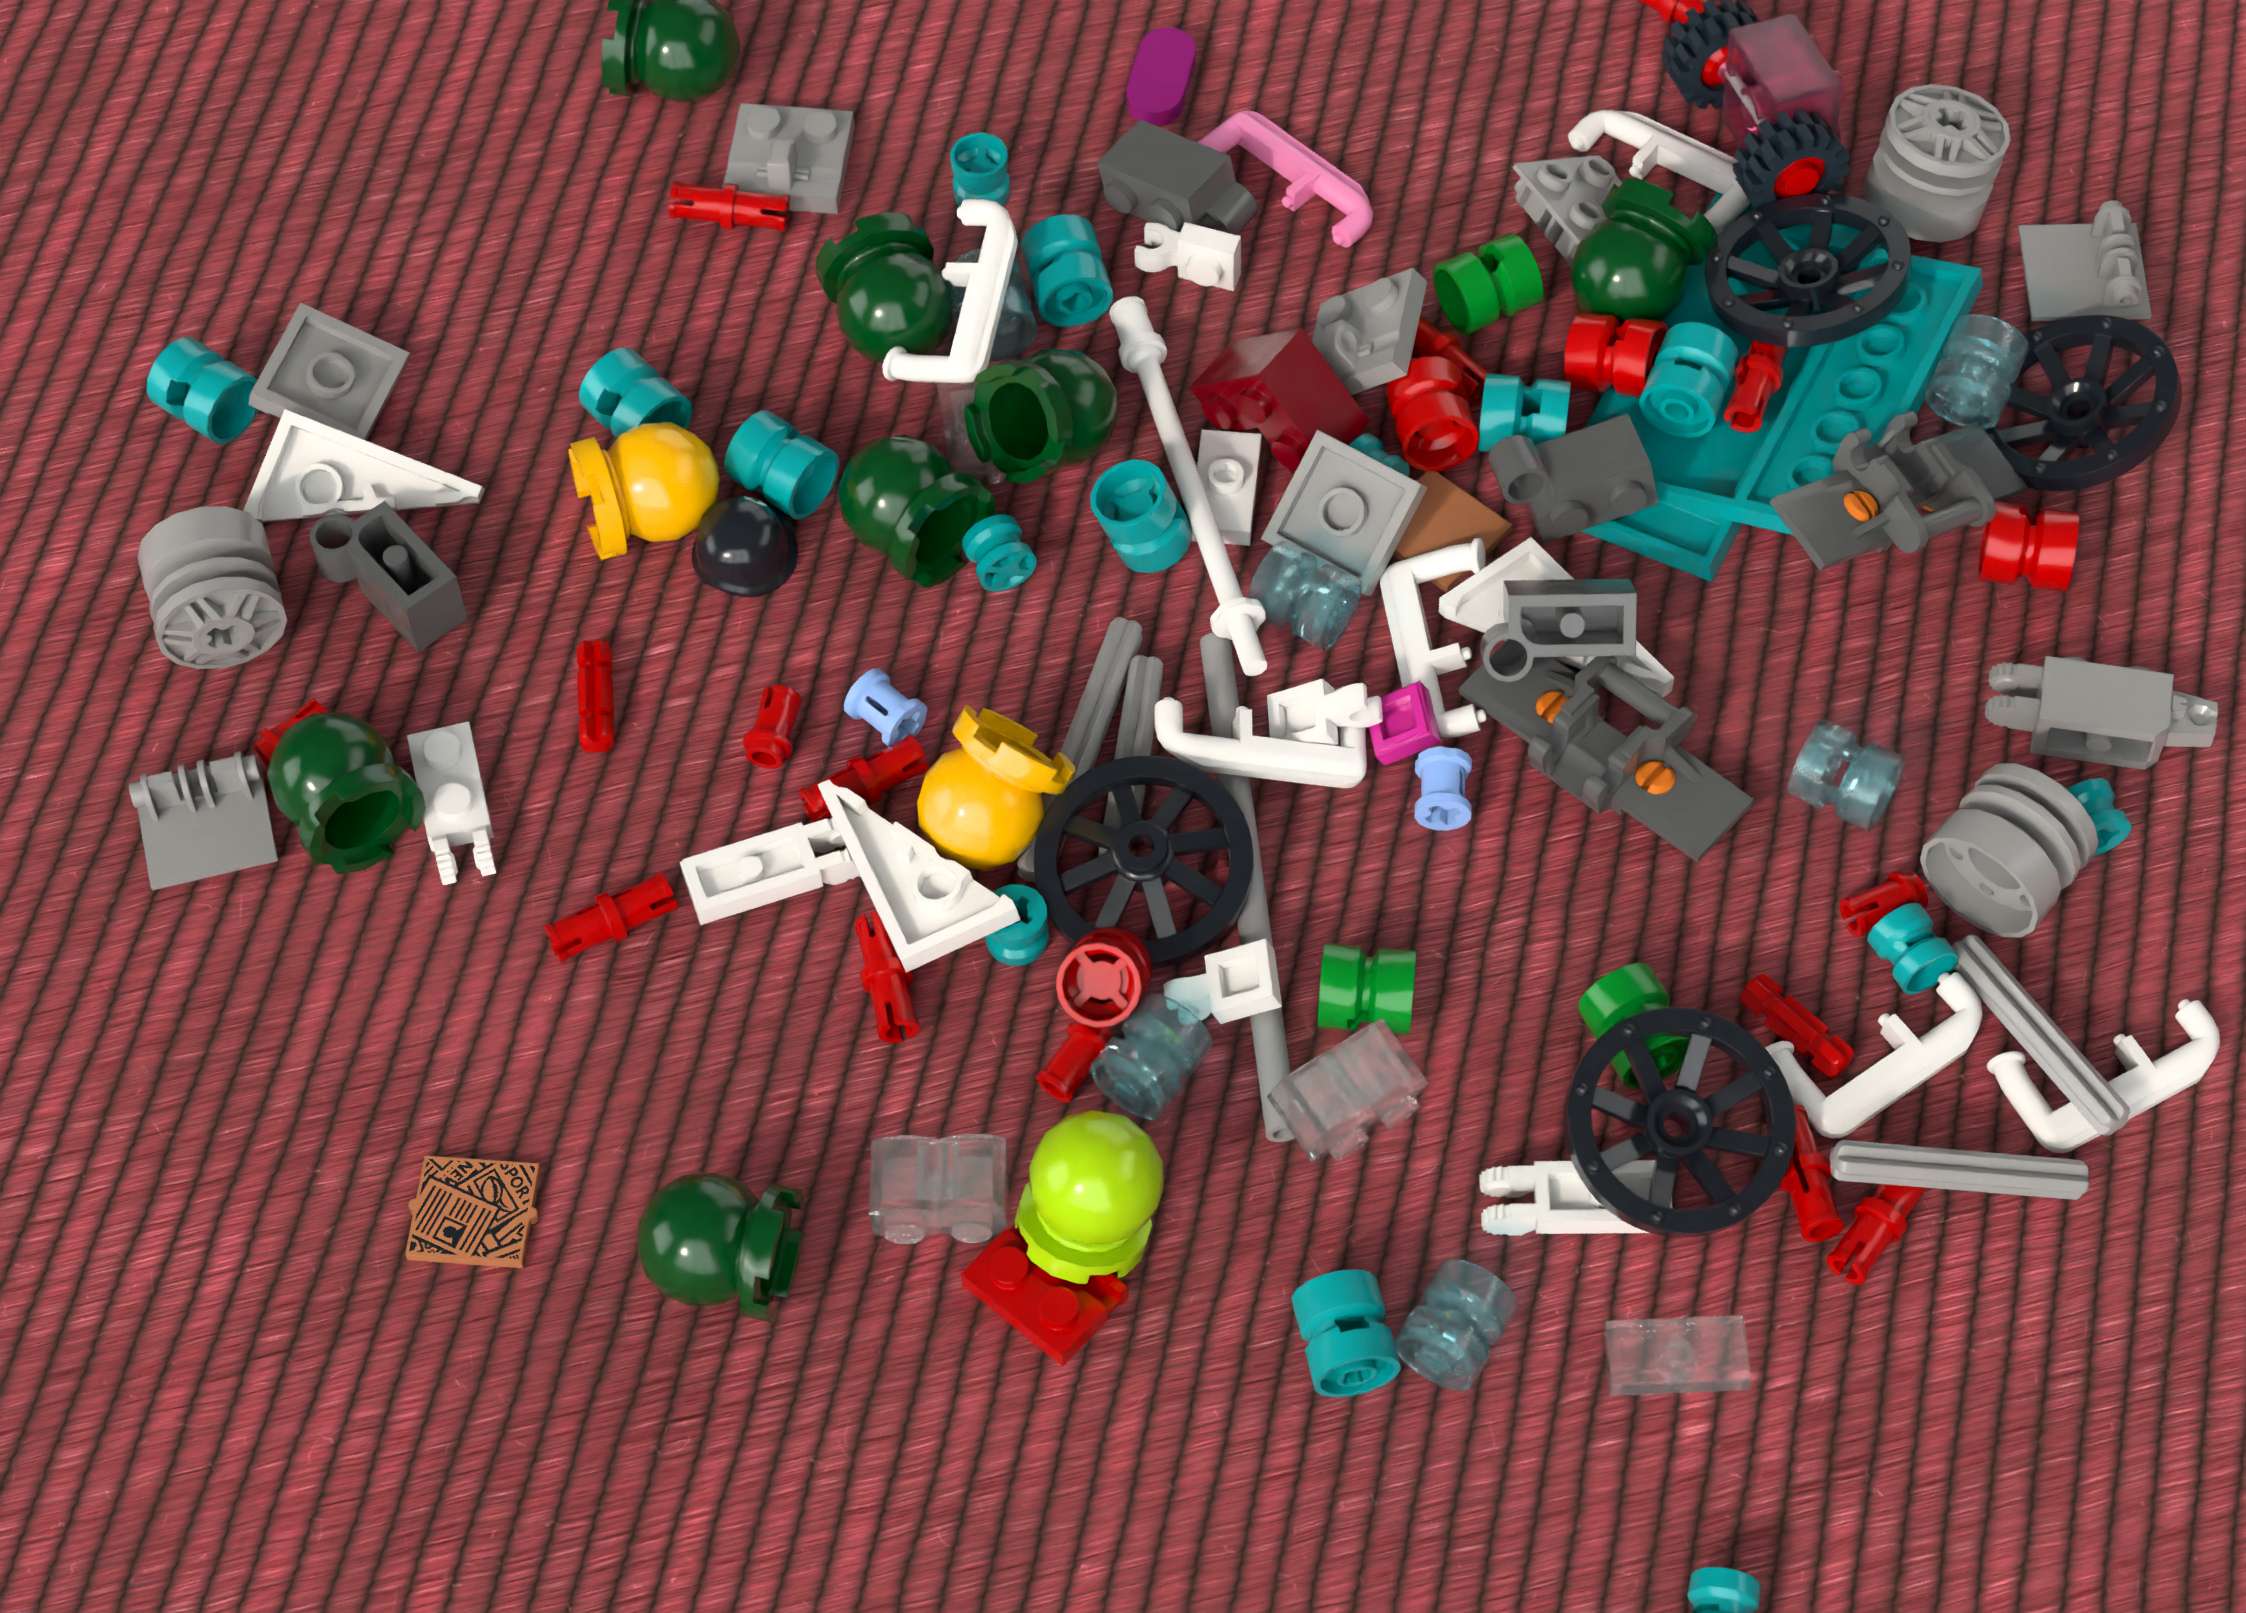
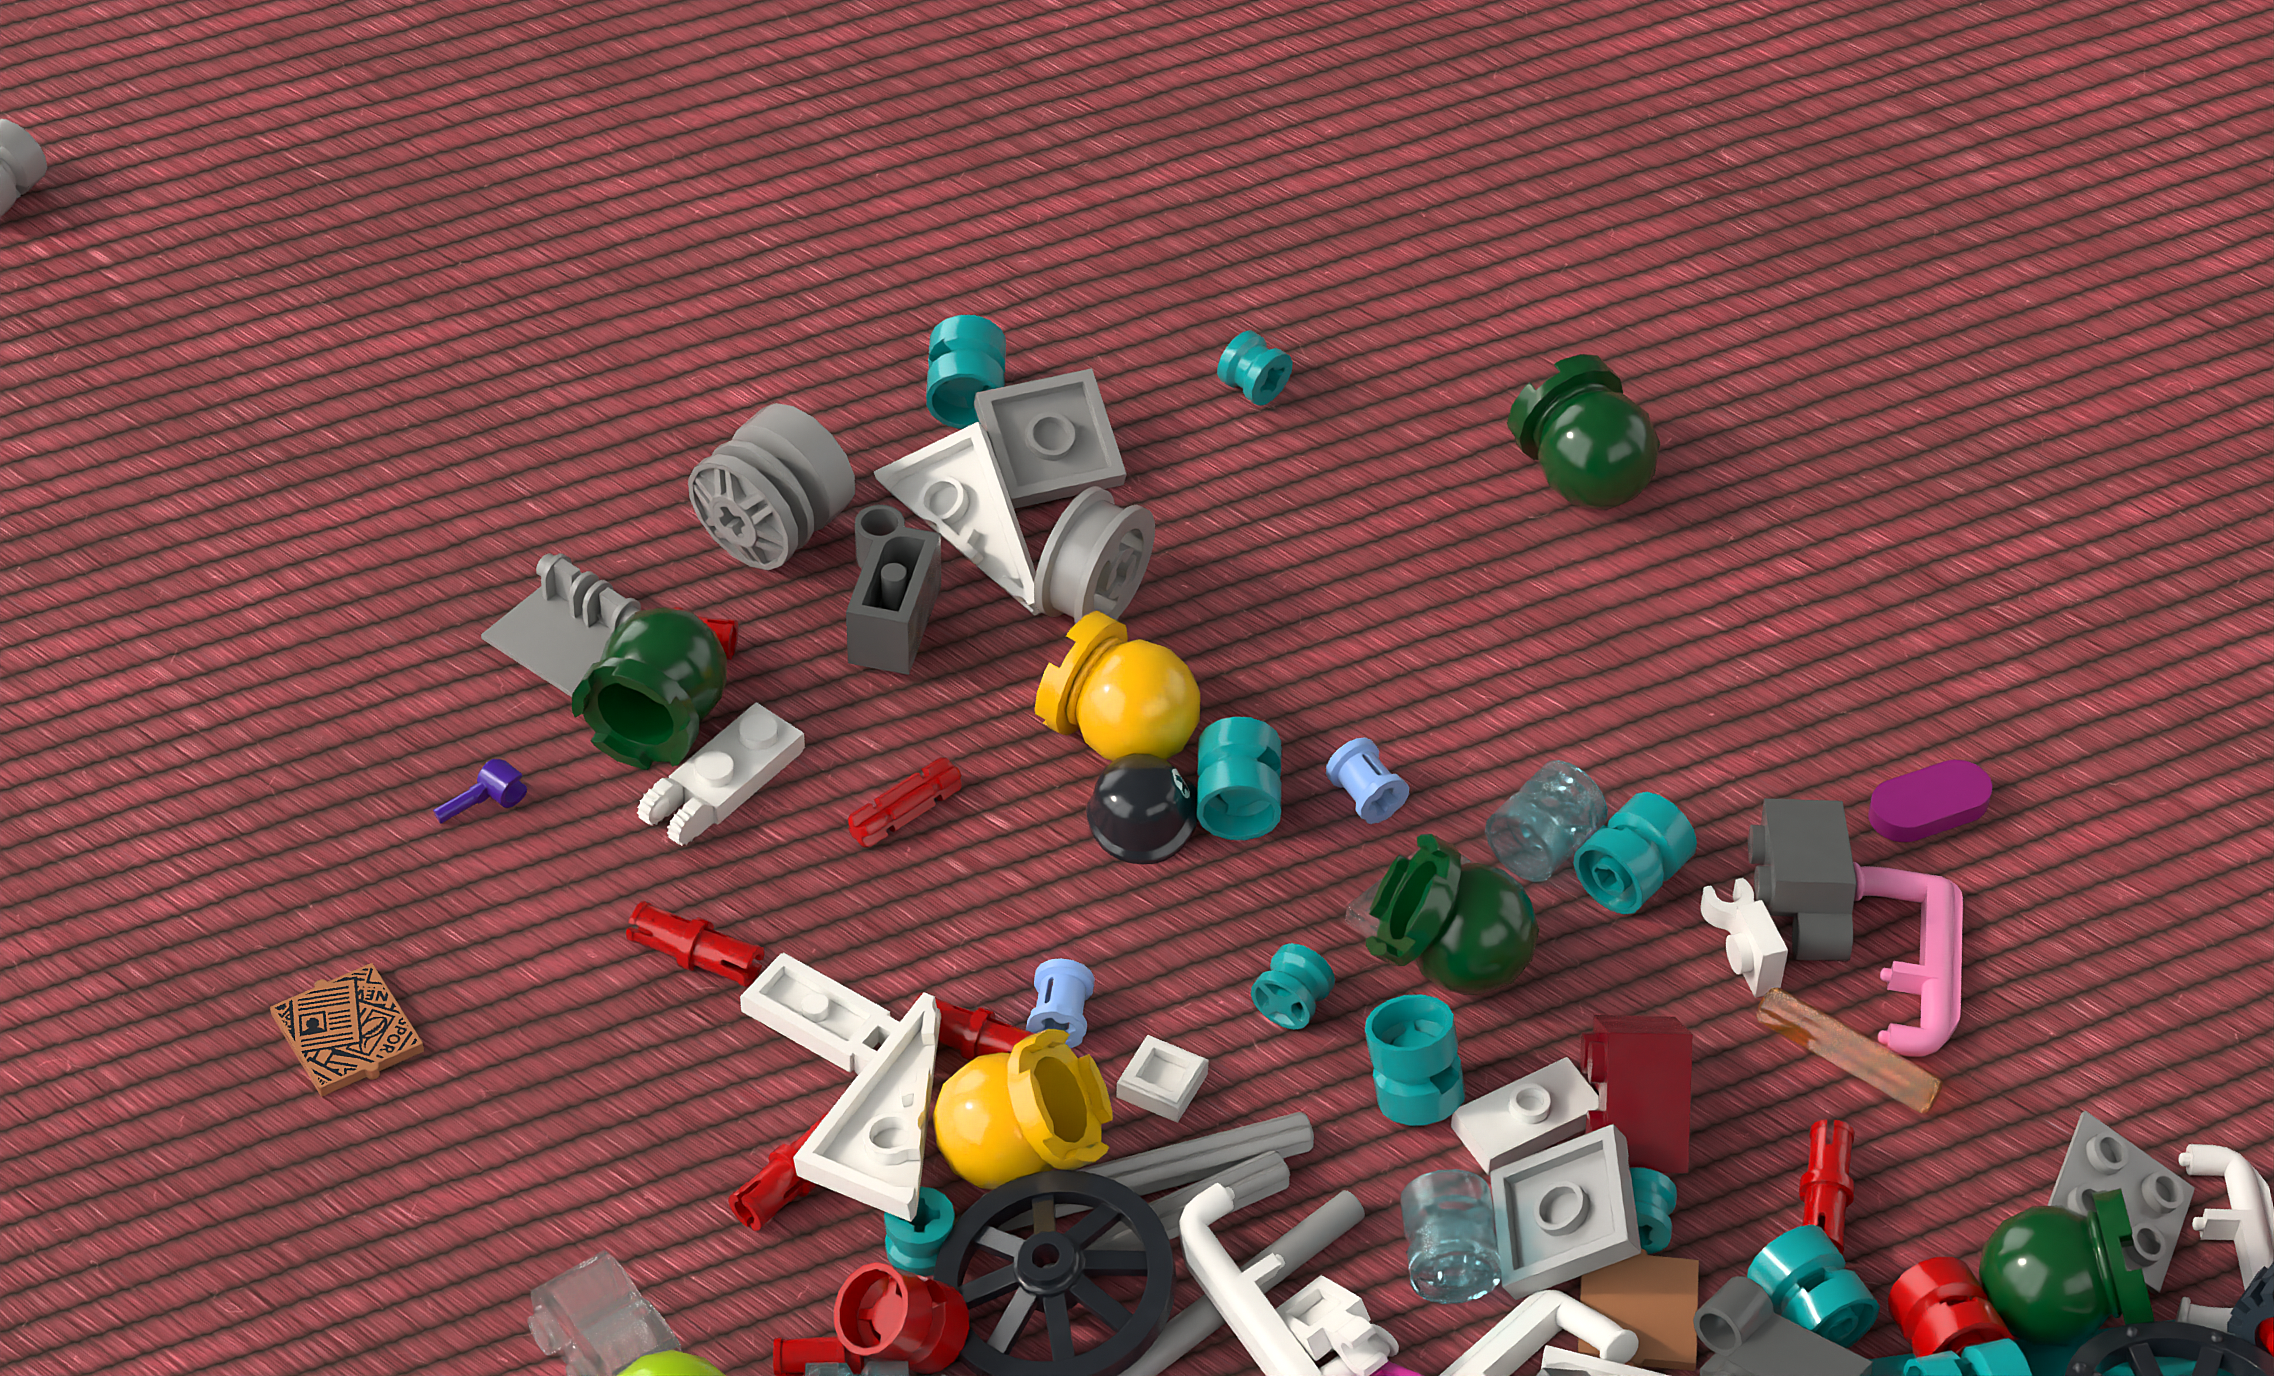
camera: 50 degrees right, 10 degrees down
teal wheel [579,347,693,438] -> none
dark green tile [637,1173,805,1322] -> none
red pin [669,181,790,232] -> none
light grey hinge [722,103,855,214] -> none
red pin [743,685,802,769] -> none
dark green tile [816,212,953,363] -> none
dark green tile [838,434,996,588] -> none
white piece [883,199,1018,383] -> none
teal wheel [950,132,1010,207] -> none
white bar [1109,296,1267,676] -> none
light grey hinge [1312,268,1427,395] -> none
red wheel [1385,356,1479,472] -> none
green wheel [1433,233,1544,335] -> none
none -> dark purple hand [433,759,527,824]
none -> light grey wheel [1034,486,1155,624]
none -> white tile [1116,1035,1209,1123]
none -> teal wheel [1217,330,1293,406]
none -> light blue bush [1326,737,1409,824]
none -> clear orange axle [1756,987,1943,1114]

